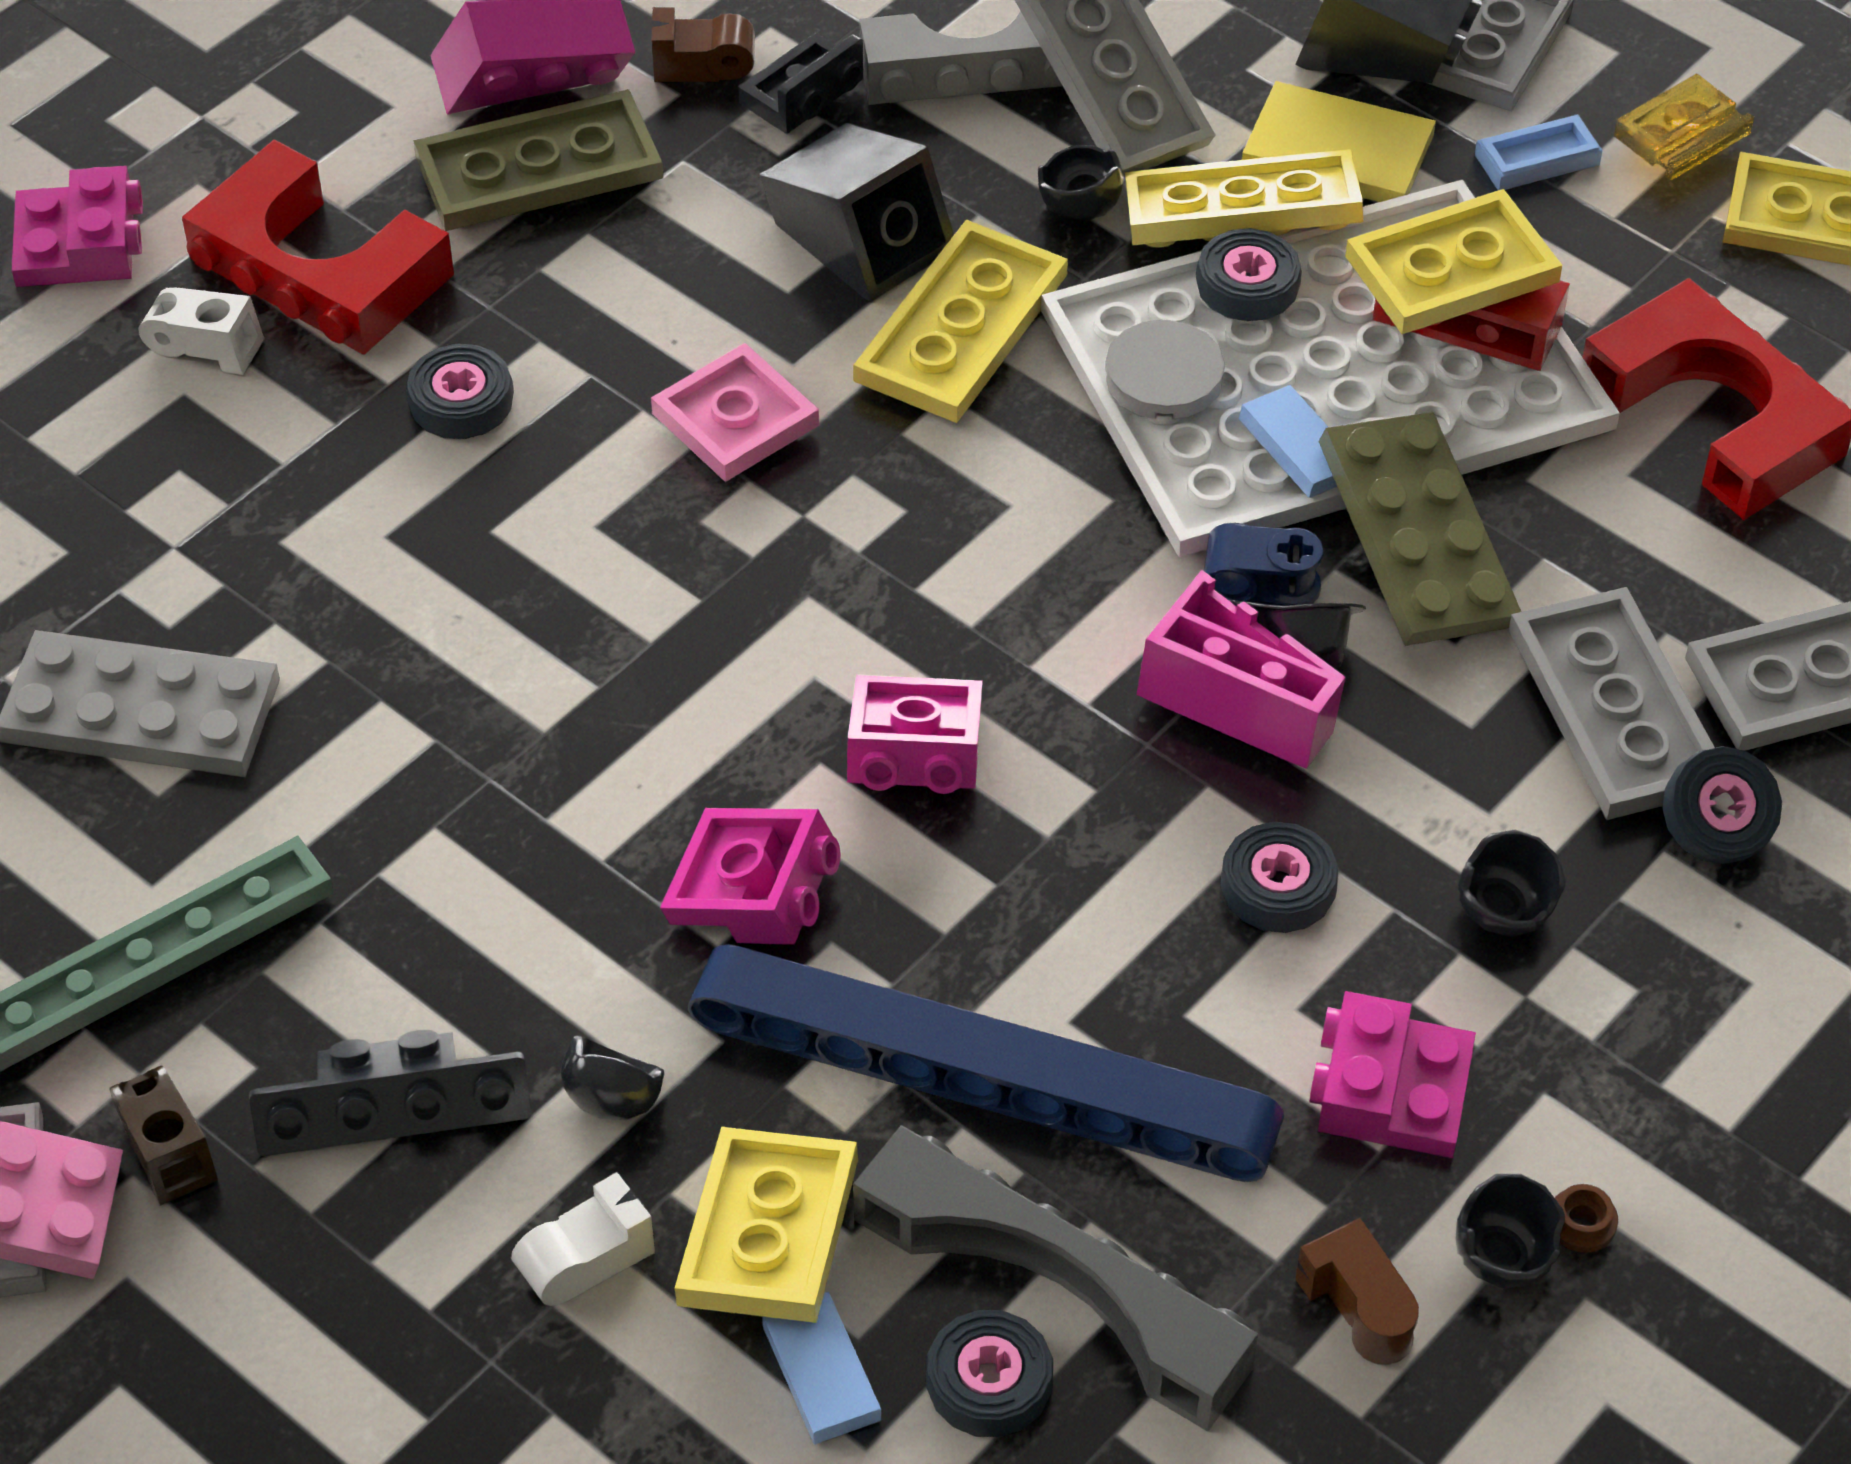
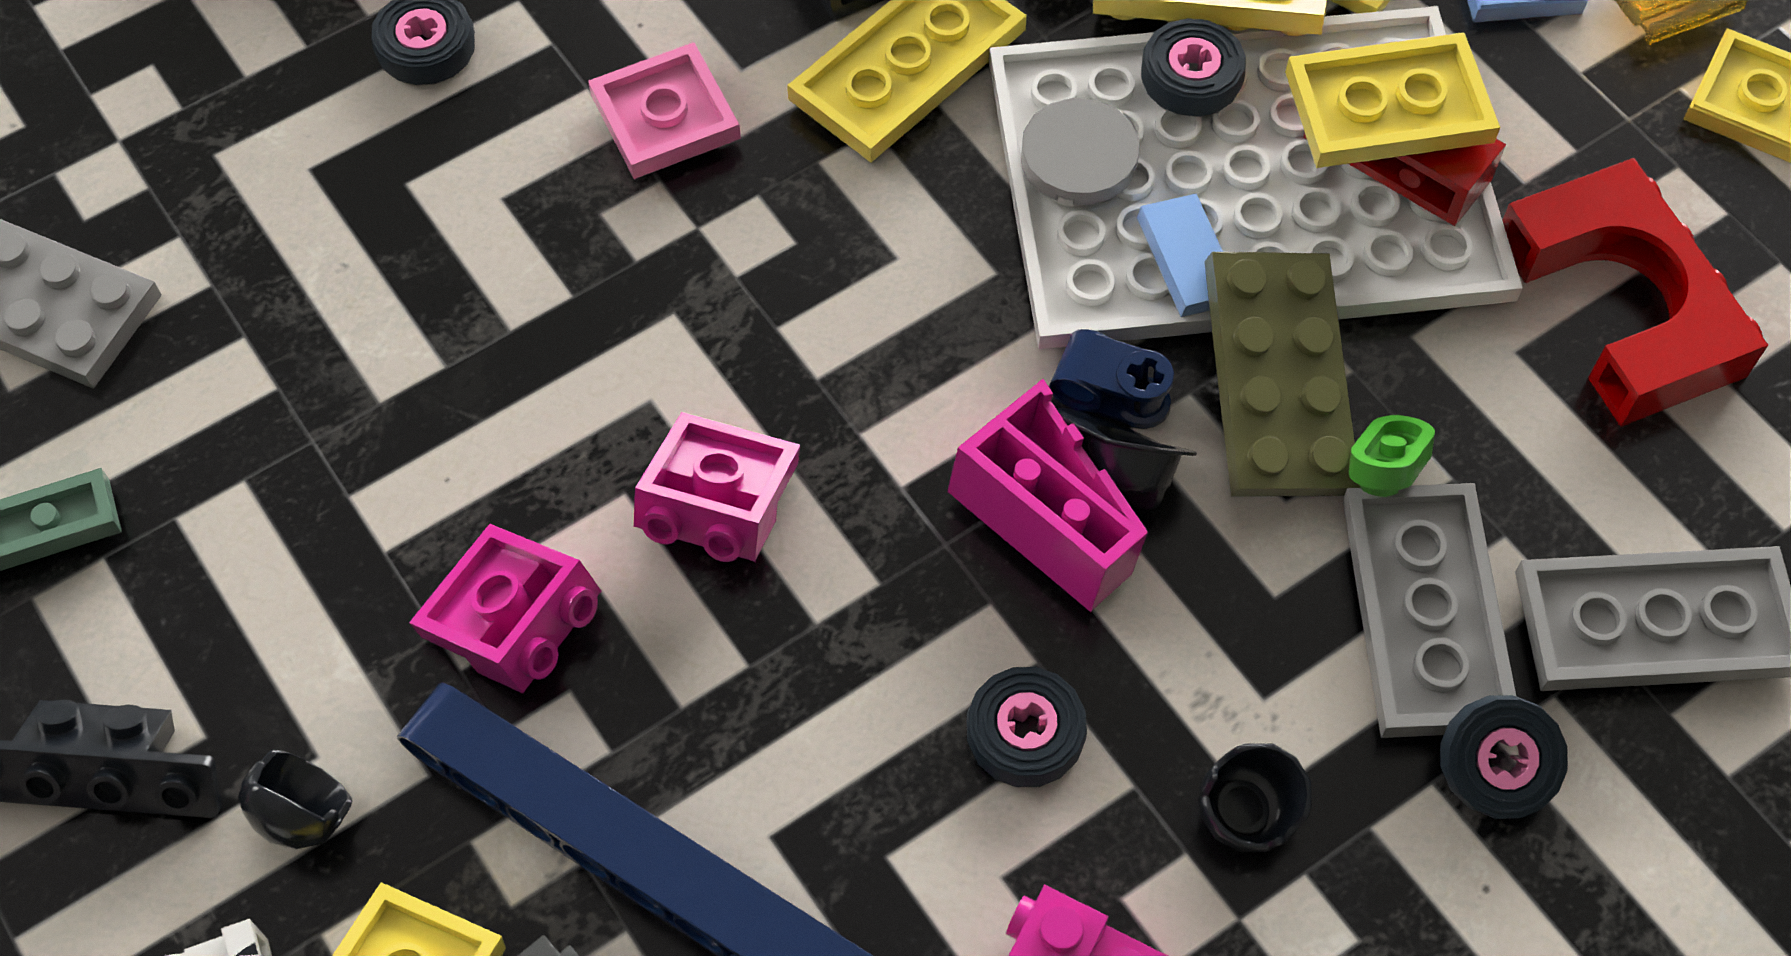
camera: 15 degrees right, 10 degrees up
none -> bright green plate [1348,415,1435,497]

